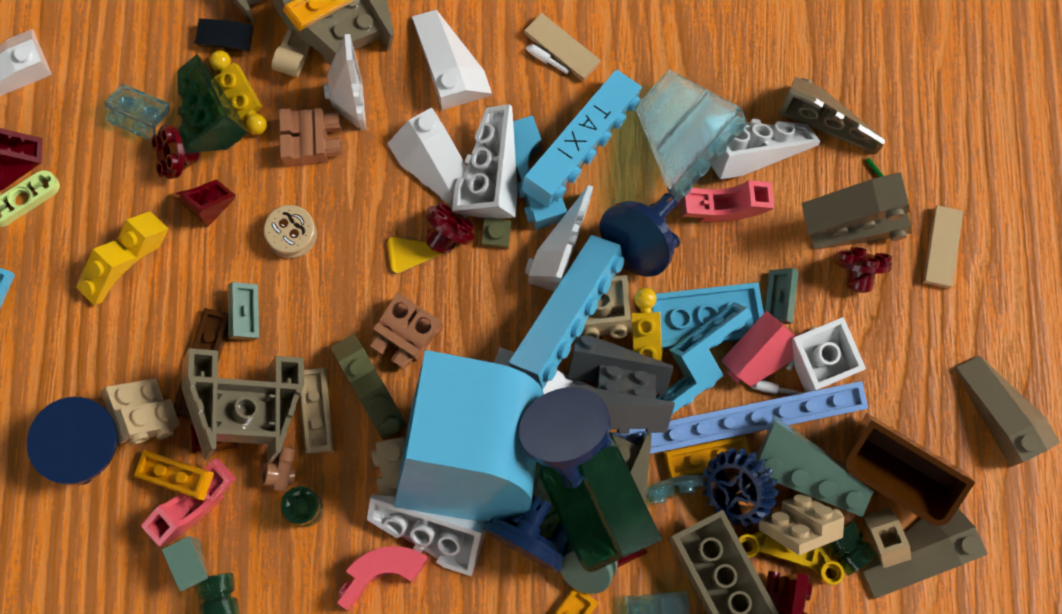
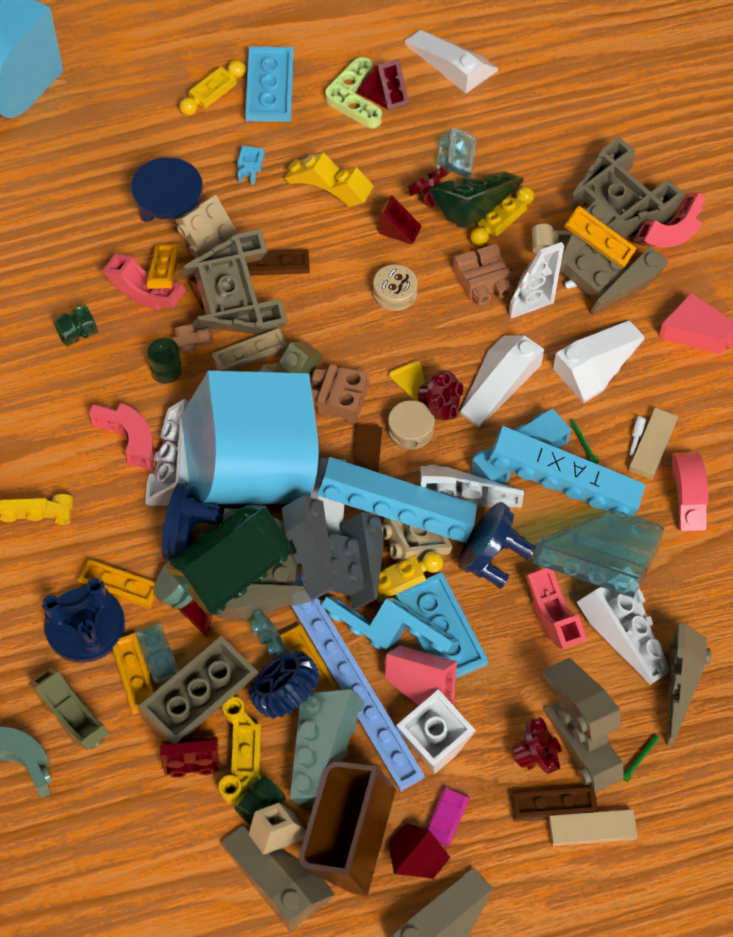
camera: 75 degrees right, 15 degrees down
sand green slope [161,536,208,591] -> none
black slope [194,18,254,52] -> none
sand green plate [228,282,259,340] -> none
white wedge [452,104,518,219] -> none
olive plate [482,218,511,249] -> none
dark blue piece [519,387,612,488] -> none
white piece [751,380,802,395] -> none
tan plate [759,493,844,555] -> none
sand green plate [765,268,799,324] -> none
none -> medium azure plate [238,146,265,185]
none -> reddish brown tile [354,425,382,473]
none -> tan head [388,400,435,450]
none -> dark red slope [388,823,450,880]
none -> dark pink tile [426,786,470,848]
none -> reddish brown tile [511,786,598,822]
none -> green piece [571,420,600,464]
none -> coral arch [672,452,708,531]

